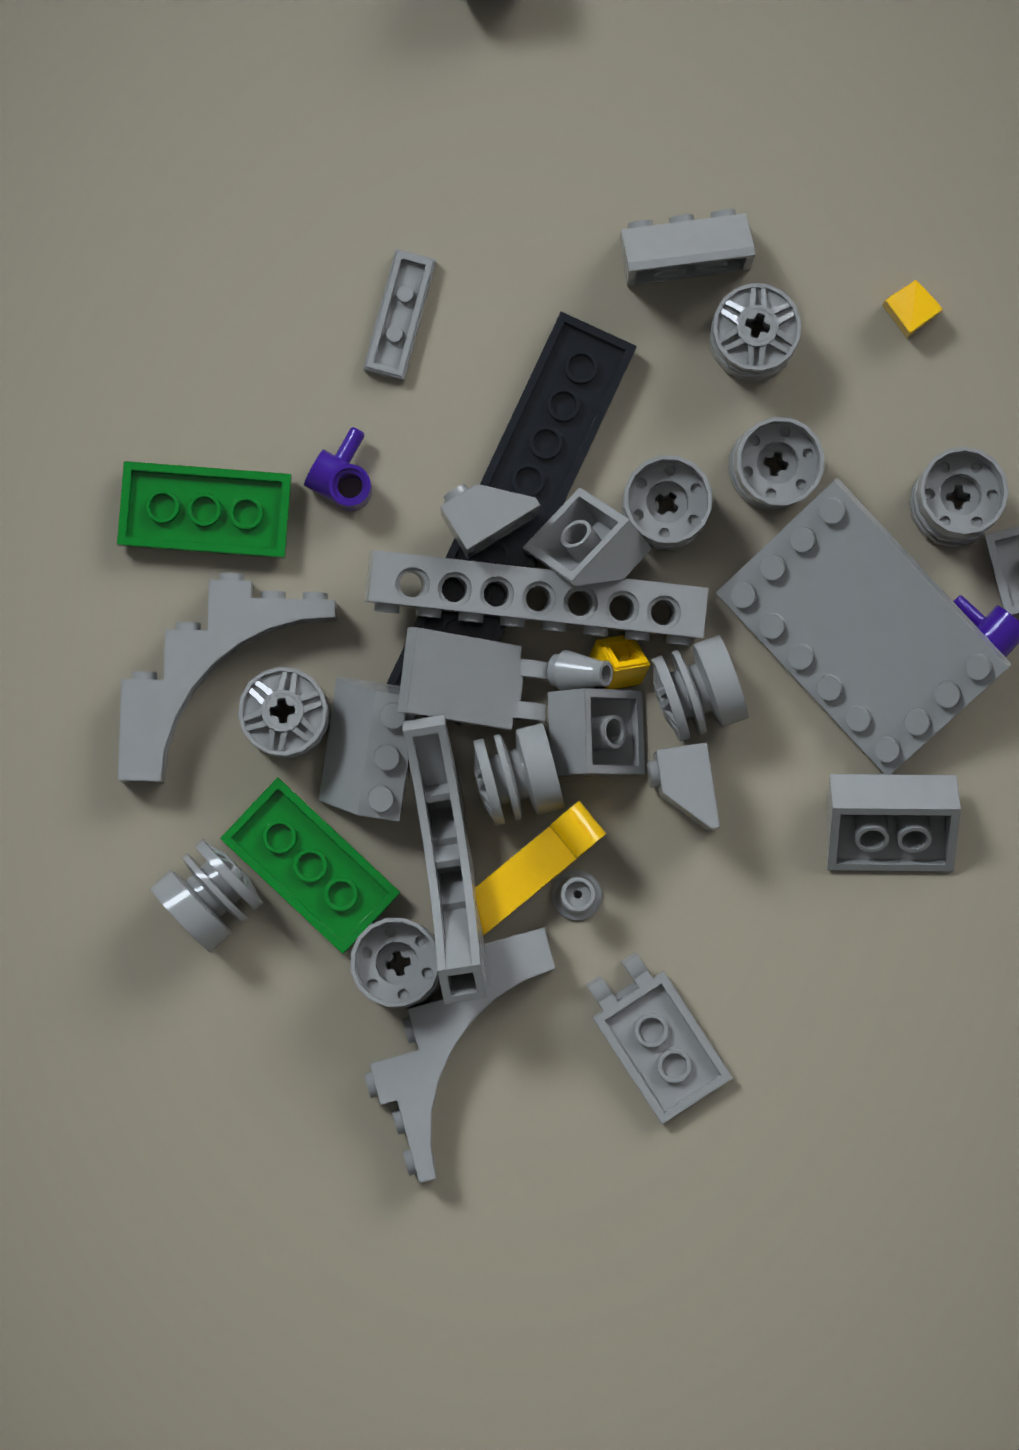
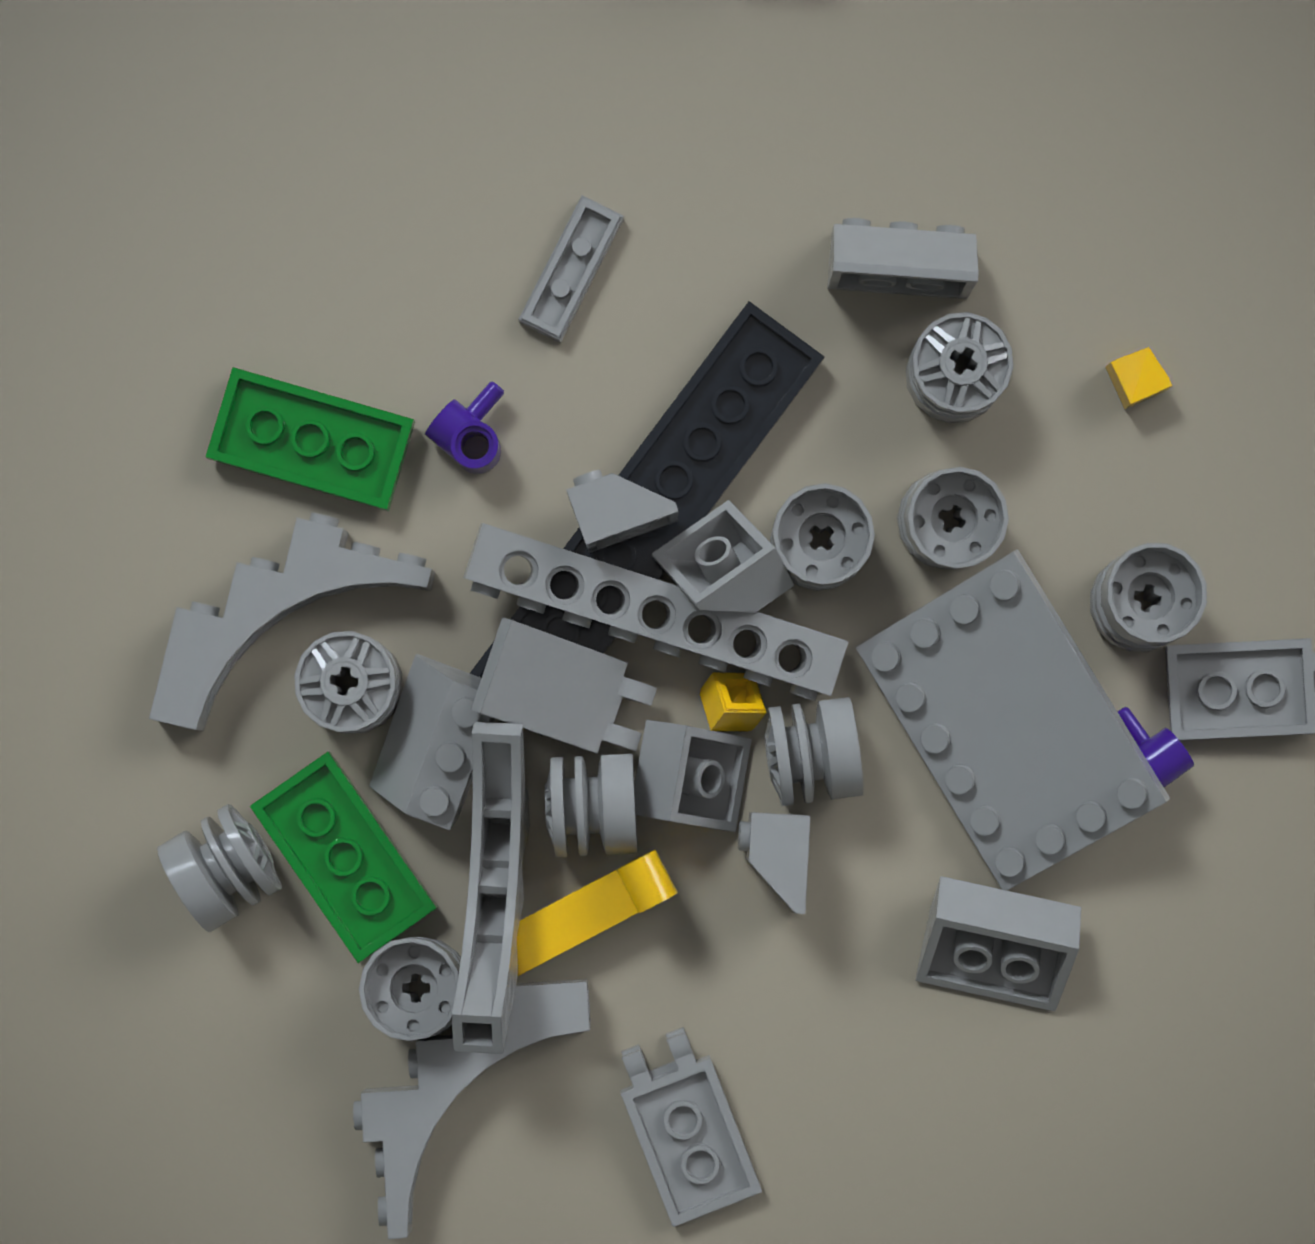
camera: 15 degrees right, 0 degrees up
light grey cone [547,650,613,691] -> none
light grey piece [552,870,602,920] -> none

